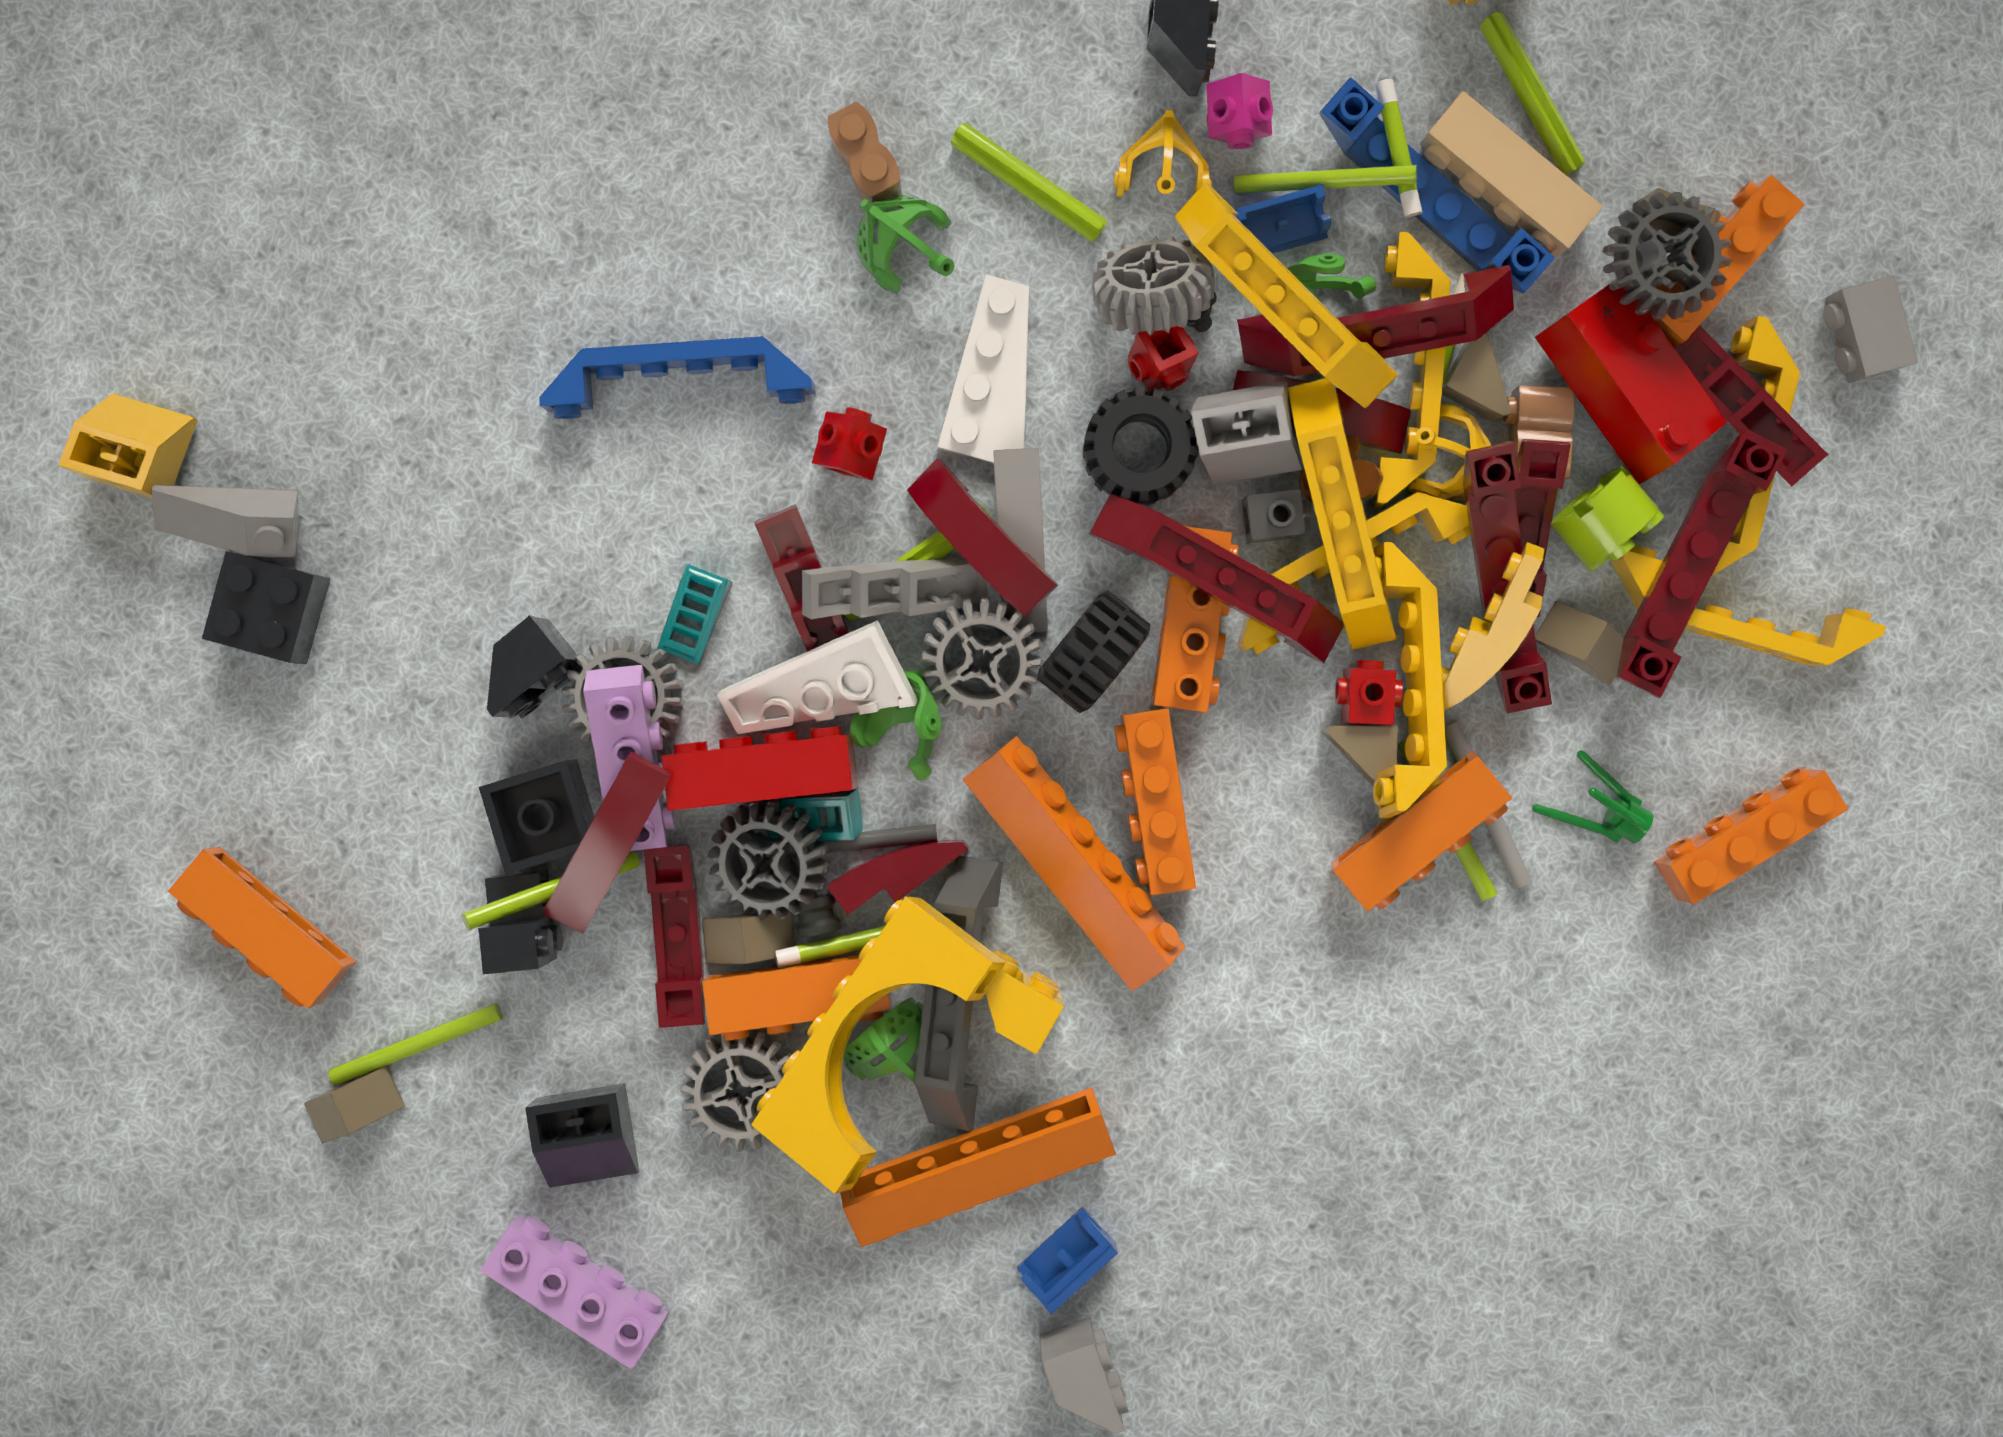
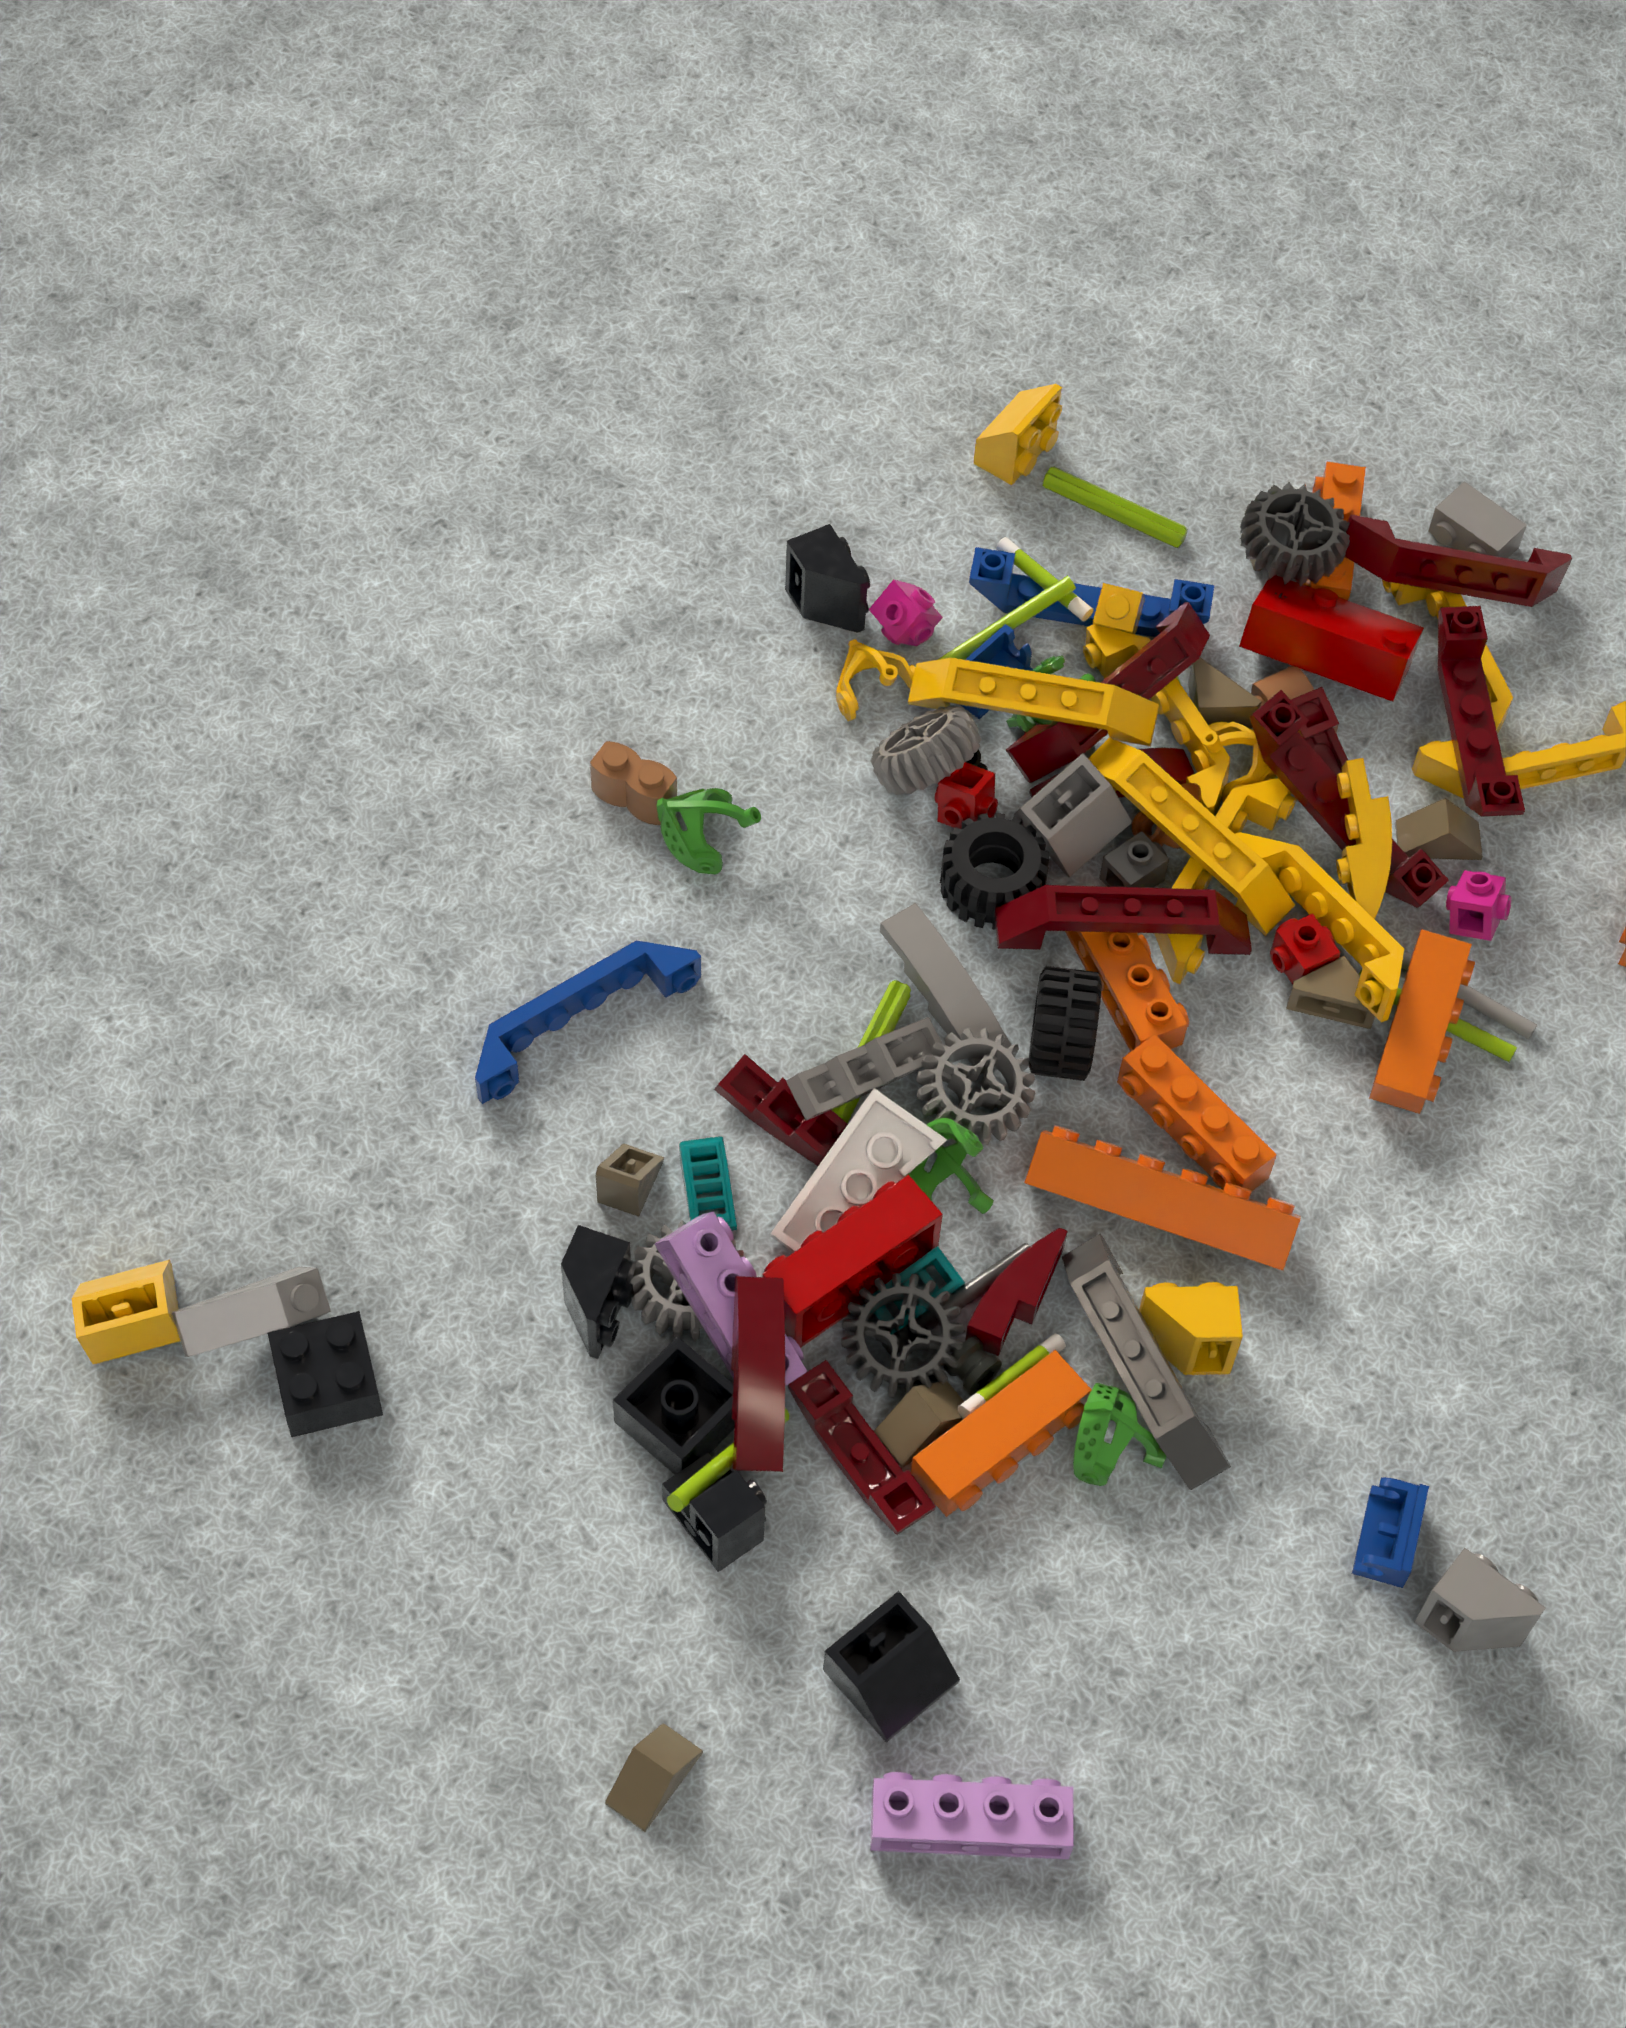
camera: 30 degrees left, 30 degrees down
orange brick [168,847,357,1008] -> none
lime bar [328,1003,503,1086] -> none
light grey gear [680,1031,792,1152] -> none
yellow arch [751,896,1006,1194] -> none
red brick [811,407,887,481] -> none
orange brick [840,1087,1116,1247] -> none
dark red slope [907,458,1058,617] -> none
white wing [937,274,1029,464] -> none
lime axle [951,123,1107,242] -> none
tan brick [1419,91,1603,258] -> none
green plant [1532,750,1654,843] -> none
lime brick [1550,466,1664,571] -> none
dark red slope [1674,325,1829,487] -> none
none -> dark tan slope [596,1143,665,1217]
none -> yellow brick [1093,583,1145,635]
none -> dark red slope [1345,515,1573,607]
none -> dark pink brick [1446,870,1512,941]

